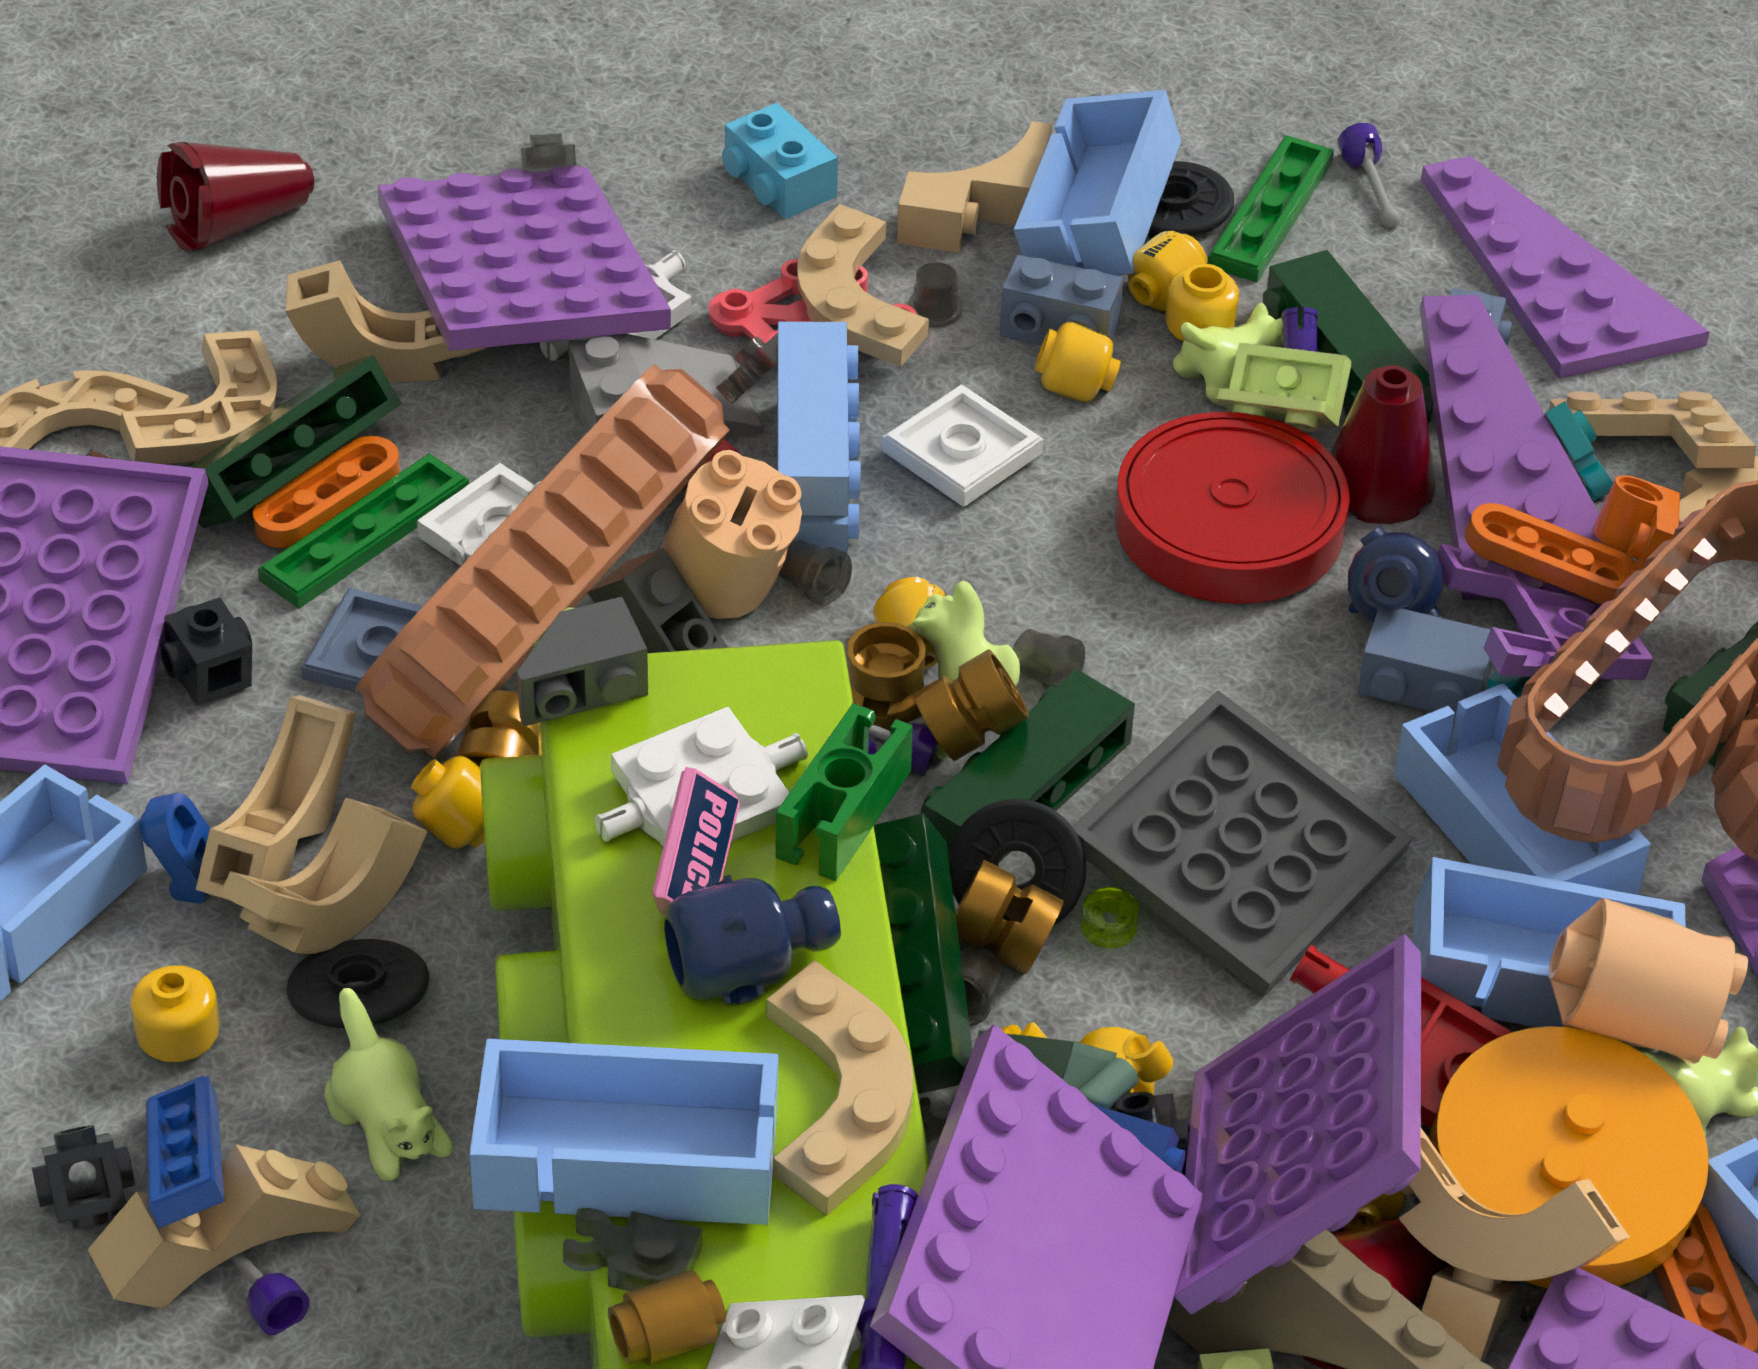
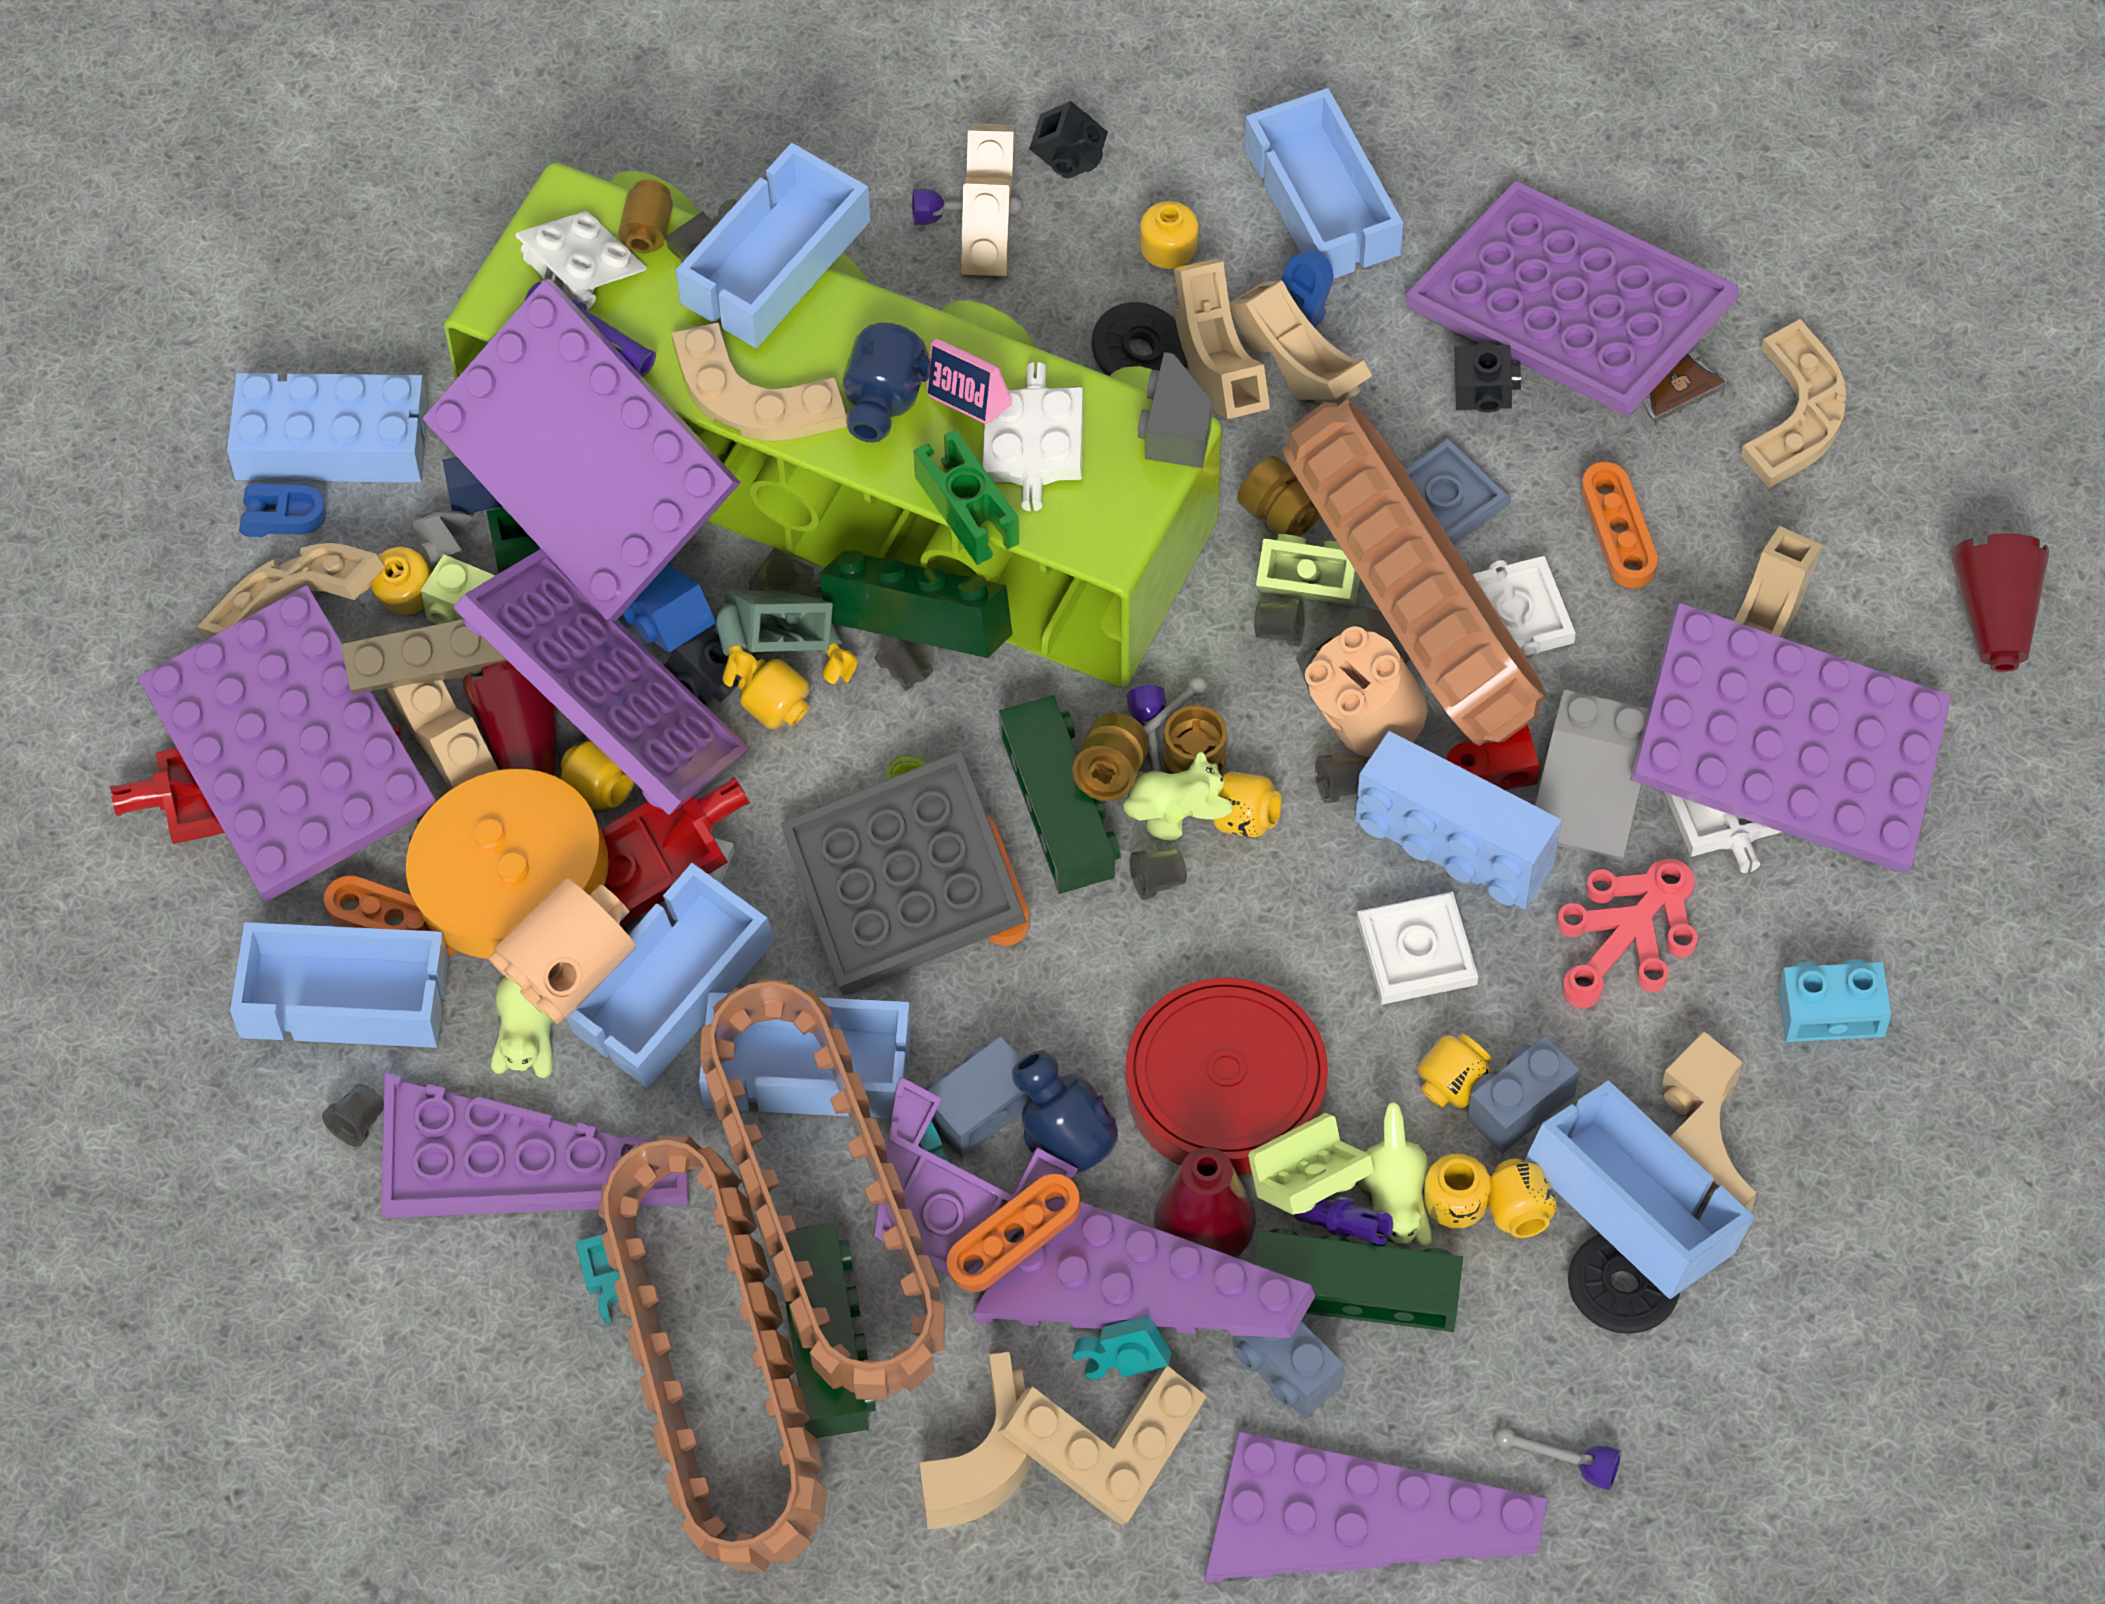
camera: 125 degrees right, 15 degrees up
tan plate [119,330,277,464] -> none
blue tile [146,1075,224,1229] -> none
dark green brick [190,355,402,528] -> none
green tile [258,453,469,609] -> none
yellowish green animal [324,988,455,1181] -> none
yellow head [411,756,485,849] -> none
clear smoke plate [519,133,576,169] -> none
clear smoke plate [716,333,778,404] -> none
tan plate [797,204,929,367] -> none
clear smoke piece [908,262,963,329] -> none
black wheel [948,799,1086,927] -> none
pearl gold wheel [955,860,1064,975] -> none
green tile [1207,135,1334,283] -> none
tan arch [1399,1128,1630,1281] -> none
orange plate [1592,475,1680,572] -> none

